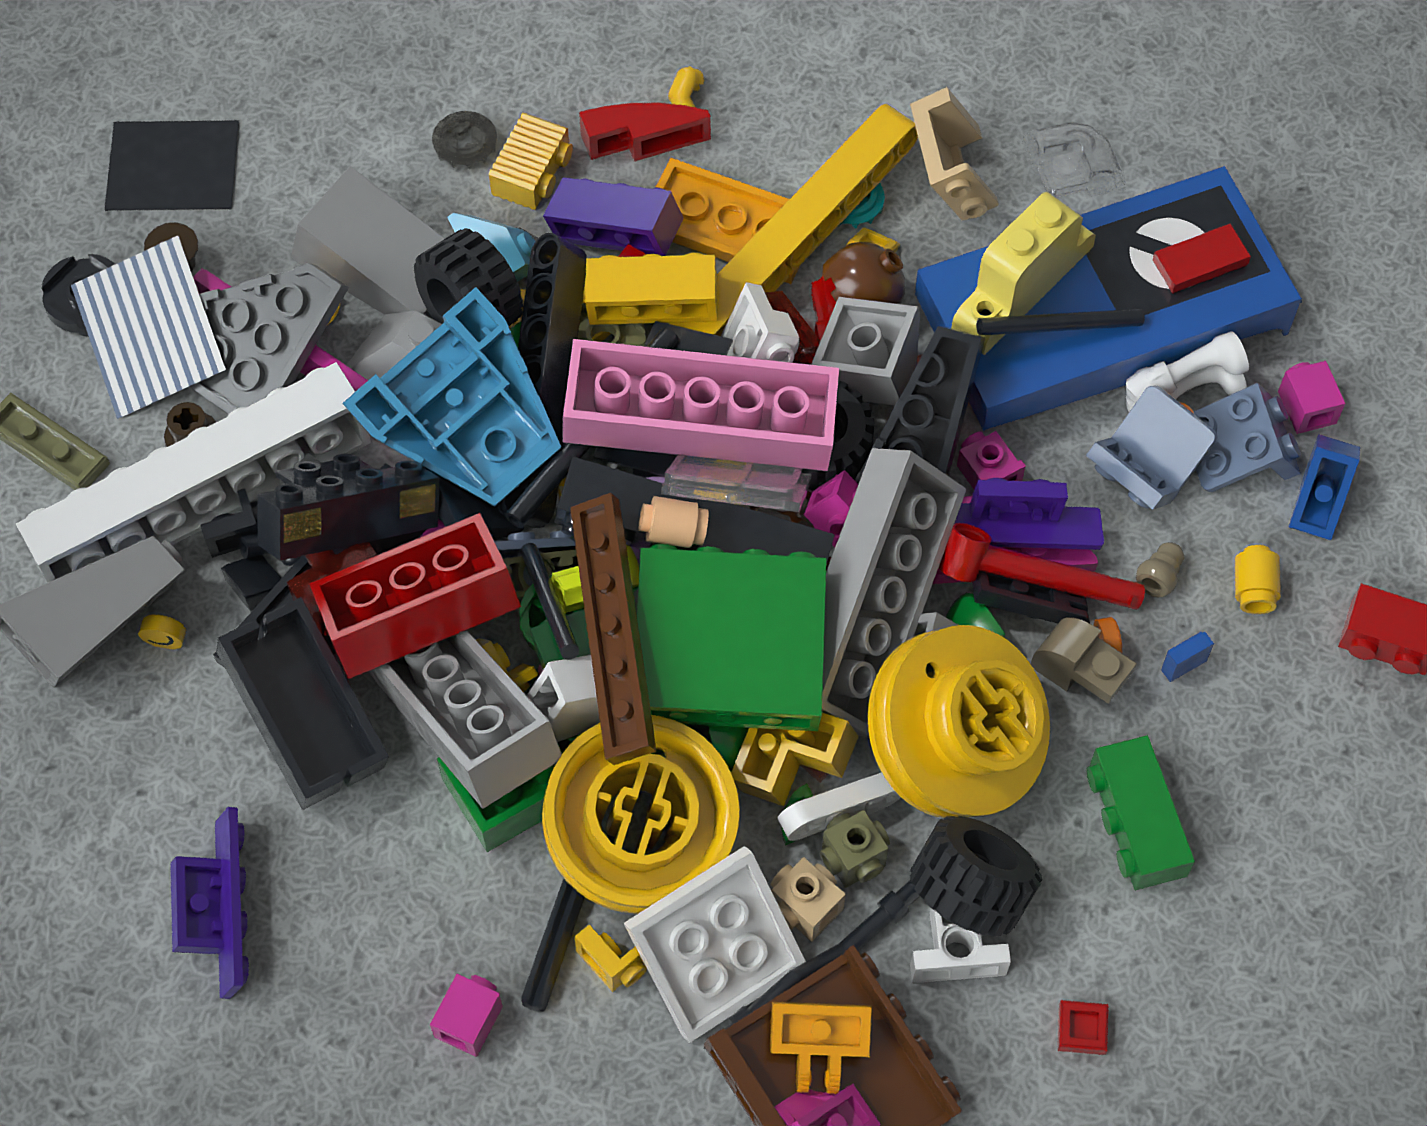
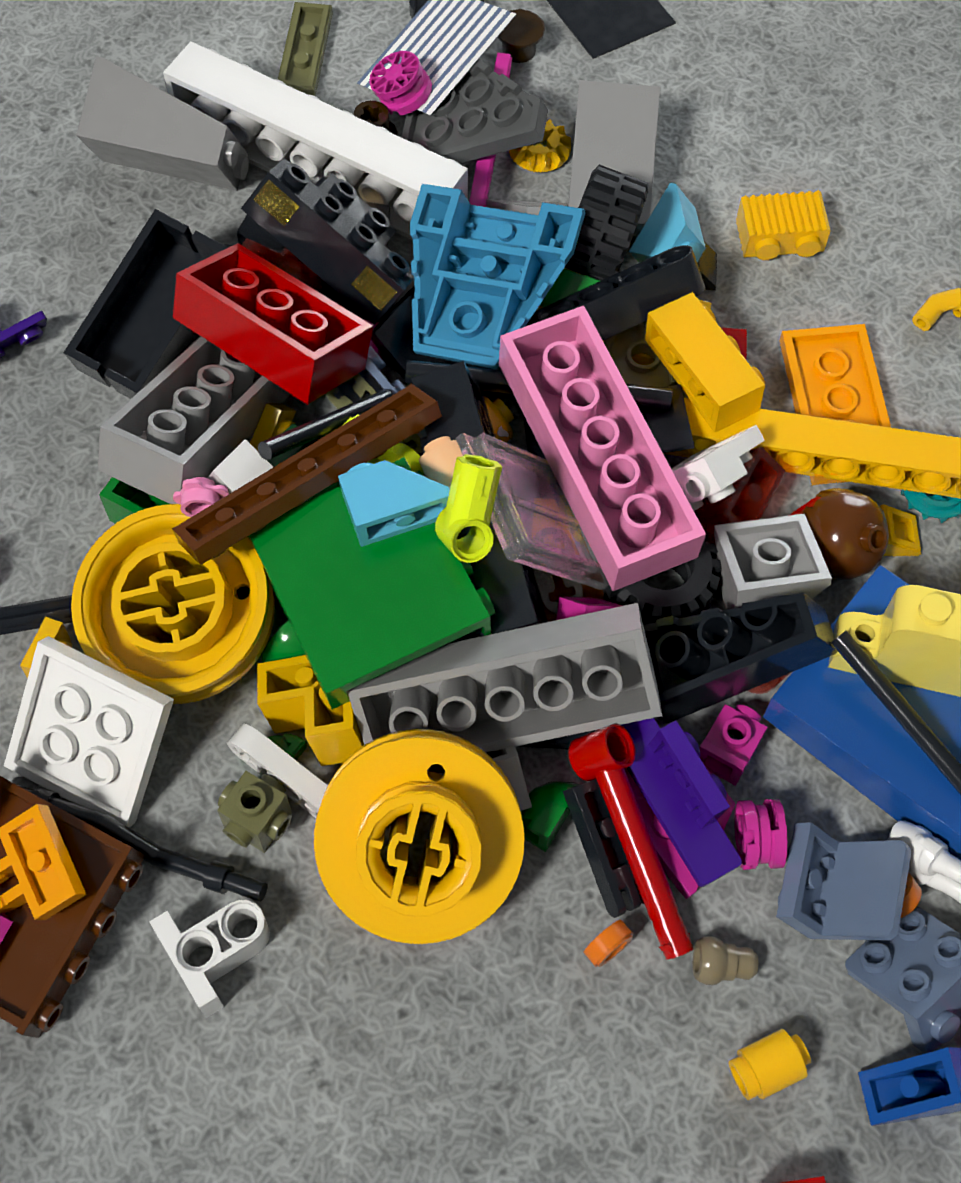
camera: 60 degrees right, 0 degrees up
yellow tile [138,614,187,650] -> none
clear smoke gear [432,111,497,169] -> none
dark purple brick [543,177,684,256] -> none
red slope [579,103,711,162] -> none
tan brick [770,857,846,942] -> none
black tyre [910,816,1042,937] -> none
dark tan brick [1031,618,1137,704] -> none
red tile [1057,1000,1109,1055] -> none
green brick [1086,735,1195,890] -> none
blue tile [1161,631,1214,682] -> none
none -> bright pink plate [173,477,229,517]
none -> medium azure slope [338,460,450,547]
none -> dark pink wheel [369,51,432,116]
none -> neon yellow piece [435,454,502,563]
none -> dark pink wheel [734,799,788,870]

